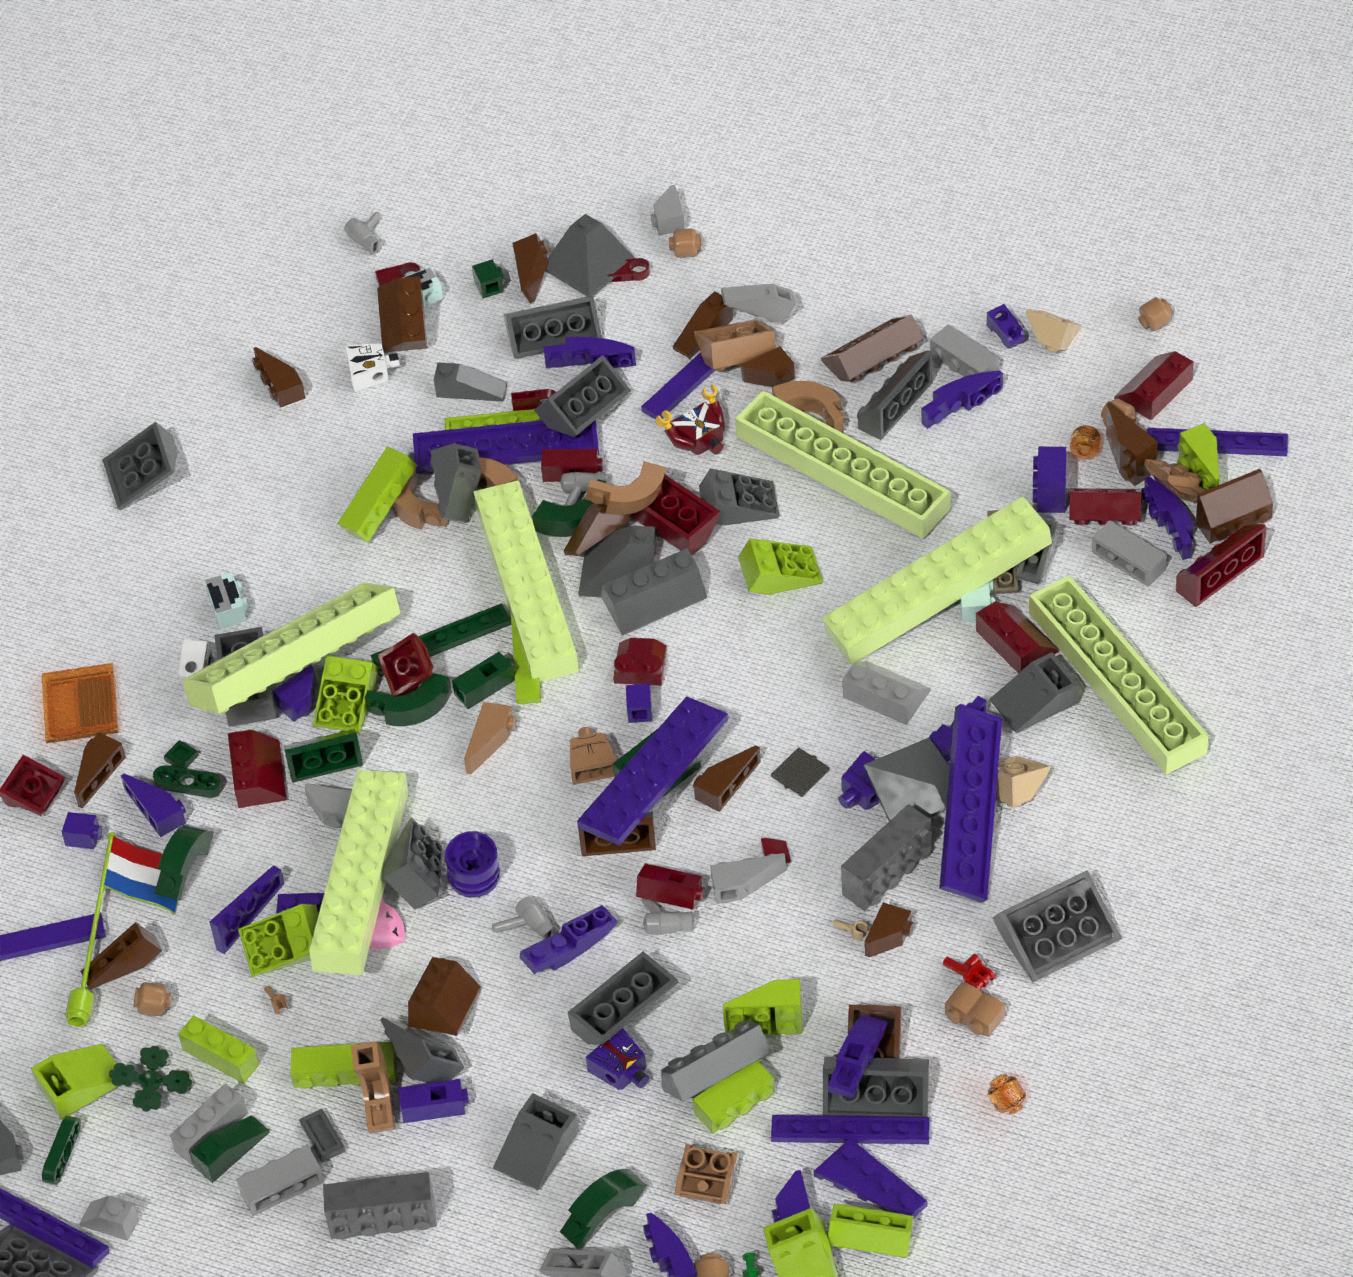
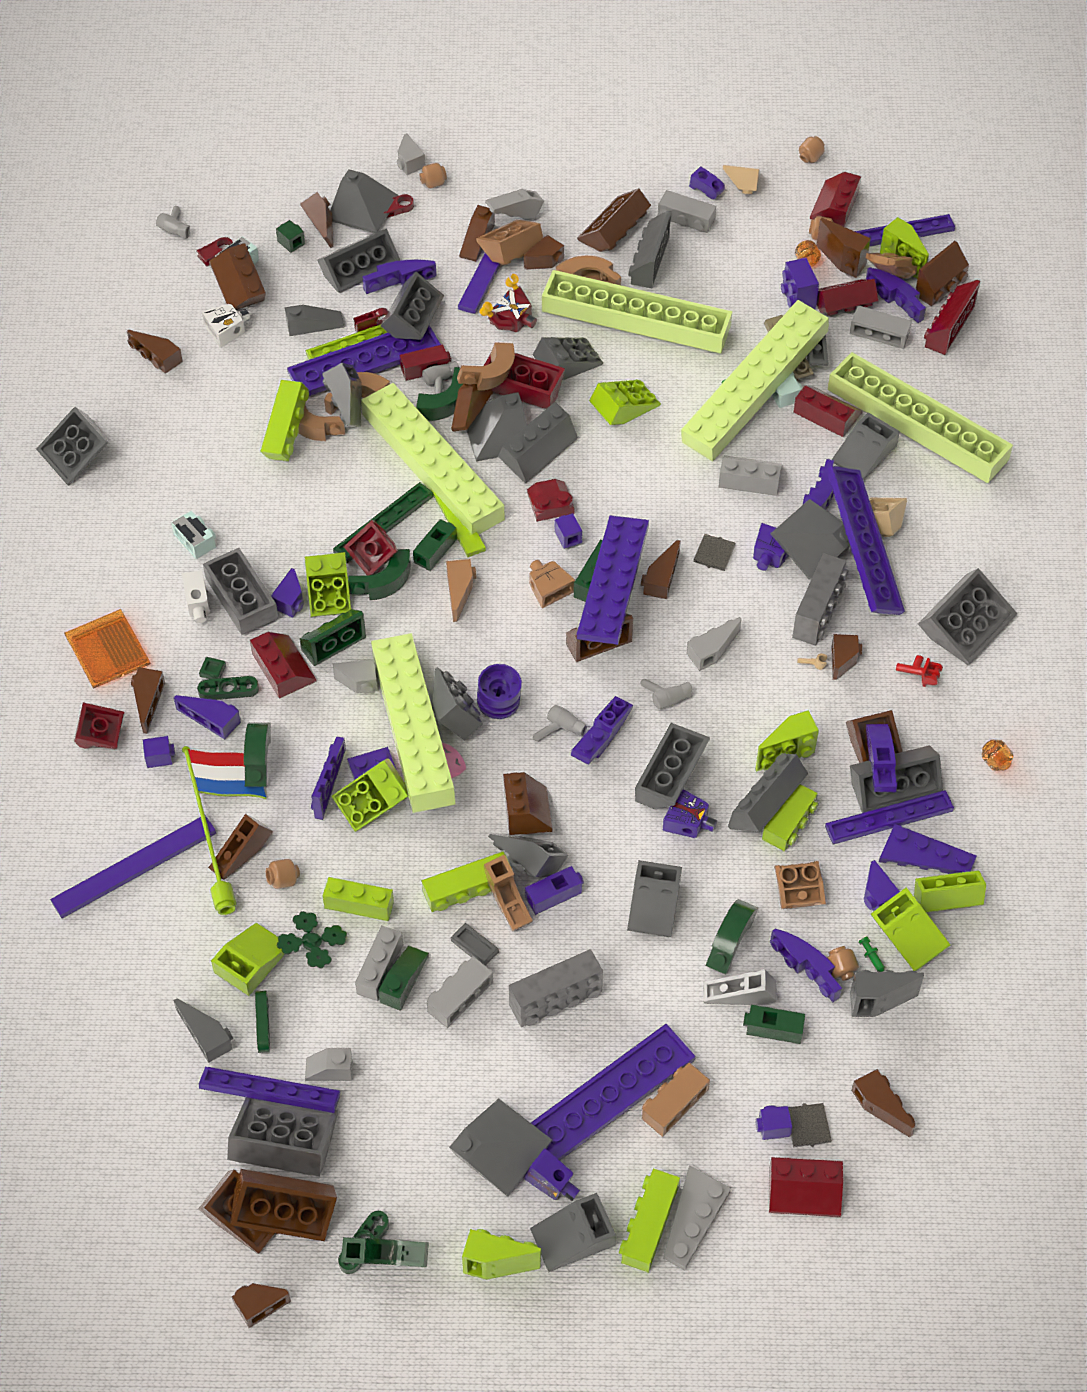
camera: 25 degrees left, 5 degrees up
yellowish green brick [182,582,401,714] -> none
medium nougat hand [264,986,289,1014] -> none
dark red brick [636,863,705,910] -> none
dark red slope [761,838,791,864] -> none
dark purple slope [921,370,1003,429] -> none
medium nougat brick [945,982,1005,1037] -> none

